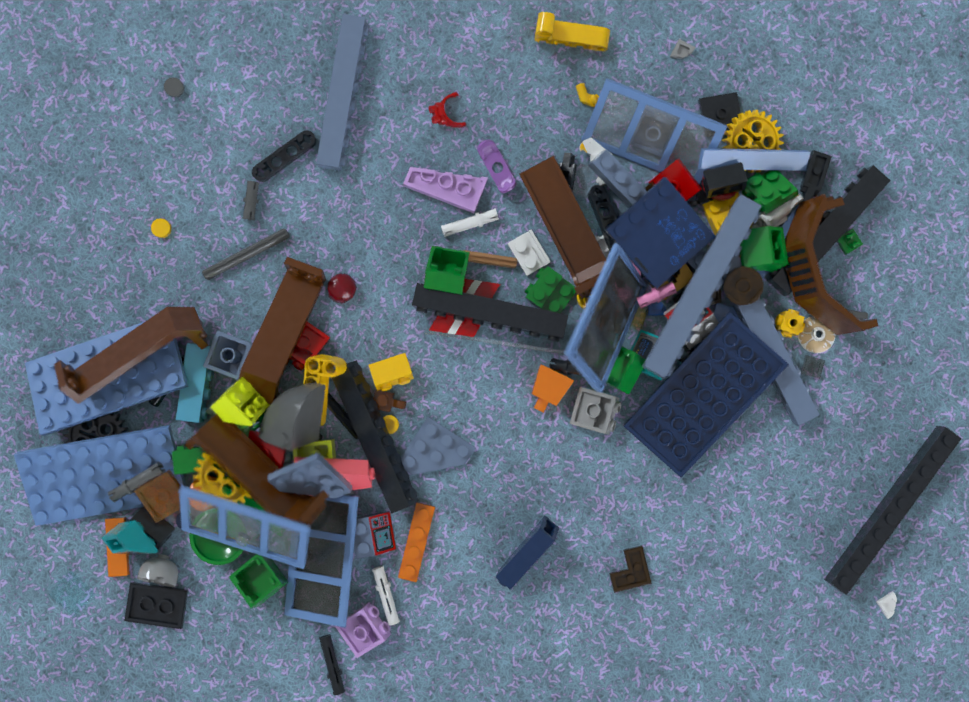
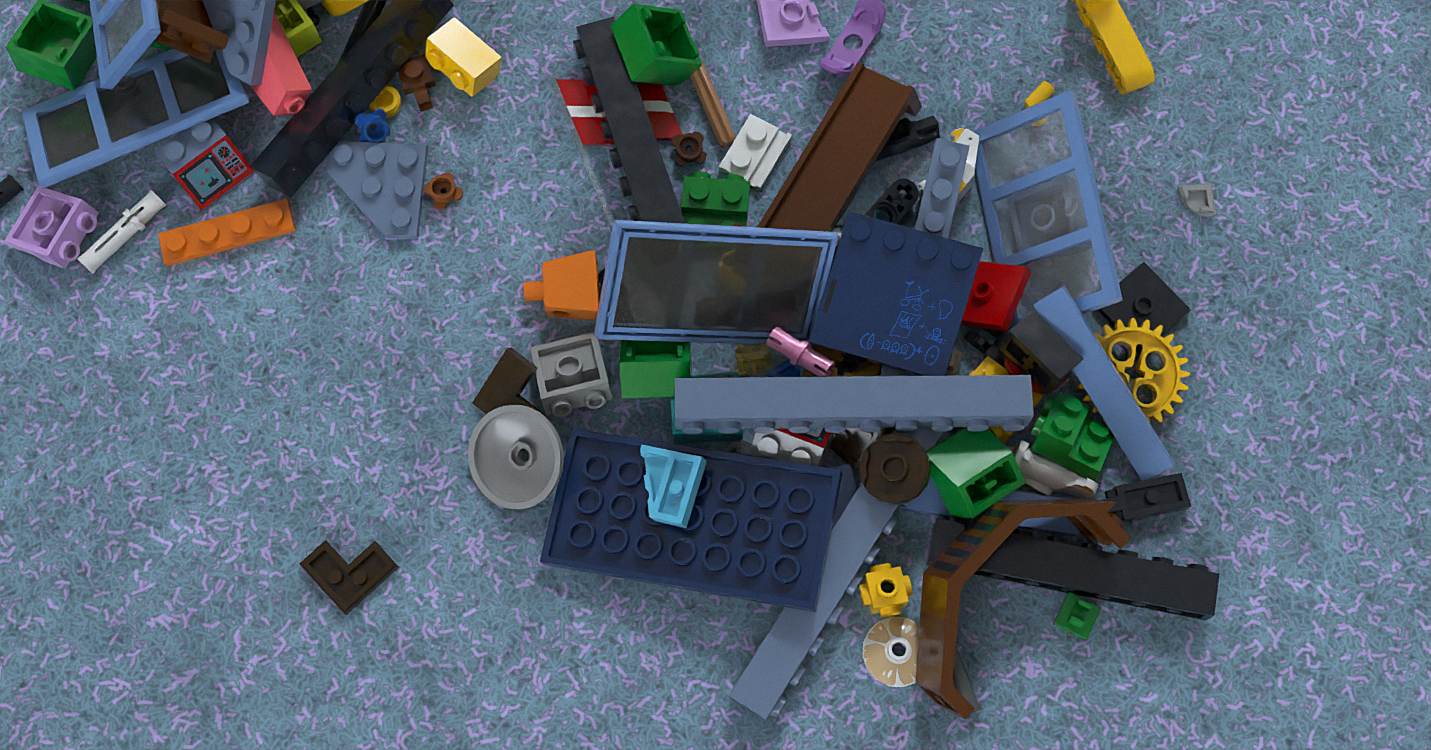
camera: 60 degrees right, 15 degrees down
white pin [441,208,499,237] -> none
dark blue slope [496,516,559,590] -> none
clear smoke tile [801,355,825,379] -> none
none -> blue plate [355,108,390,143]
none -> dark orange plate [424,173,463,210]
none -> light grey dish [468,405,564,509]
none -> dark brown tile [472,347,546,417]
none -> medium azure wing [640,445,707,528]
none -> reddish brown plate [672,132,707,166]

